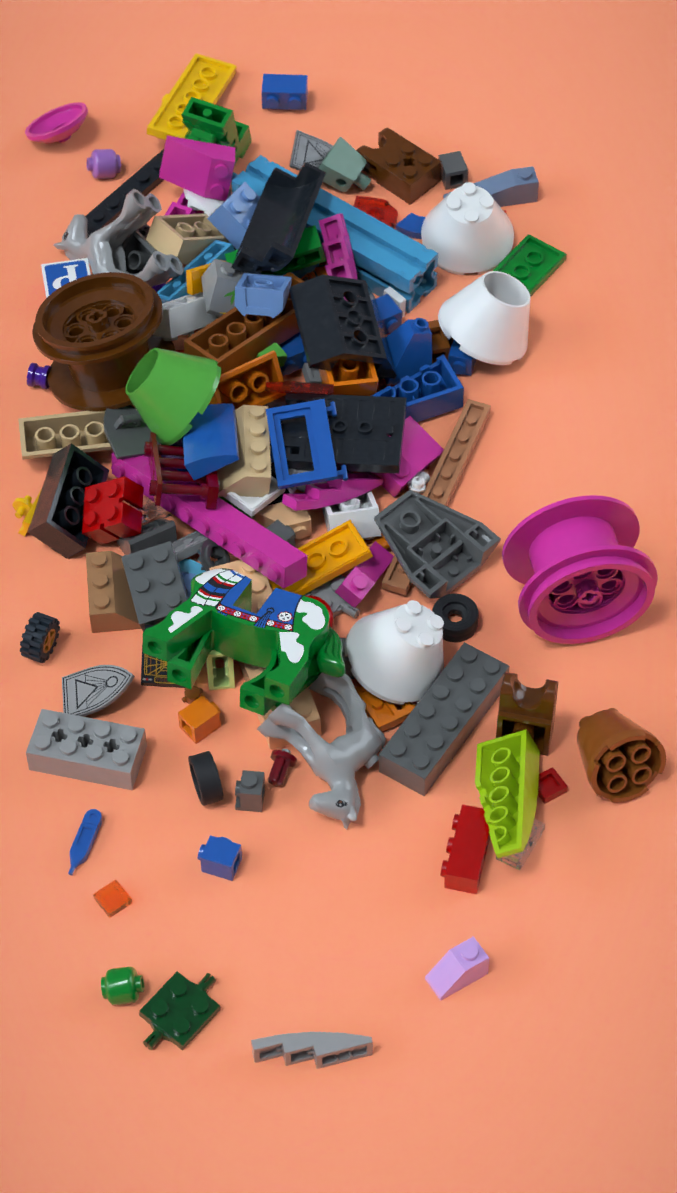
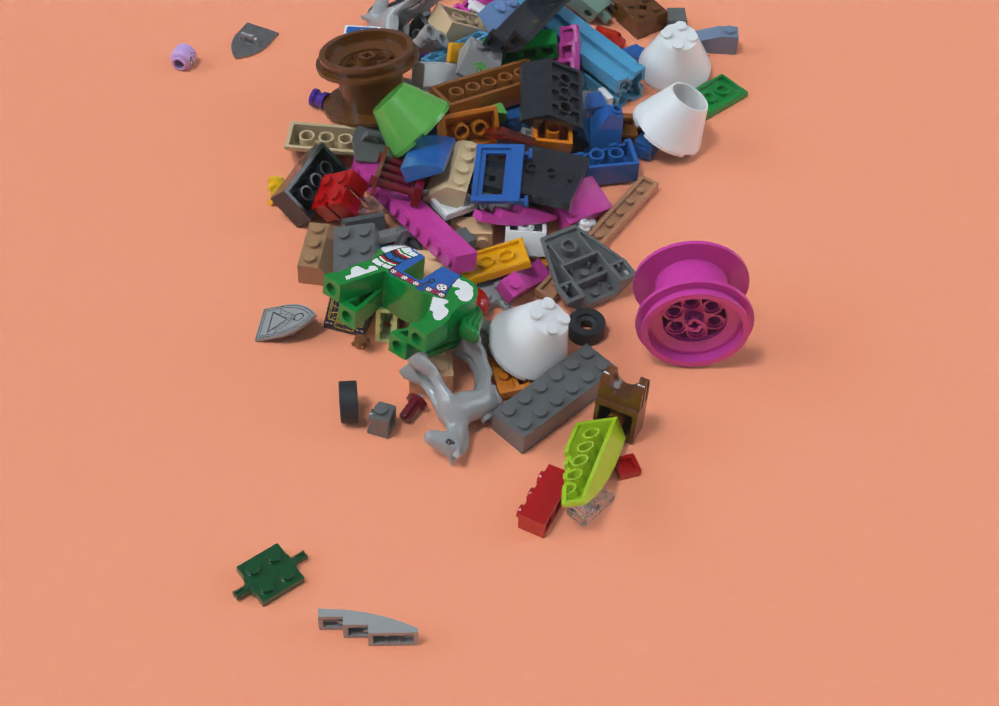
camera: 10 degrees right, 5 degrees down
black wheel [20,612,60,663] -> none
light grey brick [26,709,147,791] -> none
blue piece [68,809,102,876] -> none
clear orange tile [93,880,132,918] -> none
green head [101,966,145,1005] -> none
orange brick [178,695,221,744] -> none
blue brick [198,835,242,881] -> none
medium blue slope [235,273,292,319] -> none
lavender slope [425,936,489,1001] -> none
dark orange cone [577,708,666,803] -> none

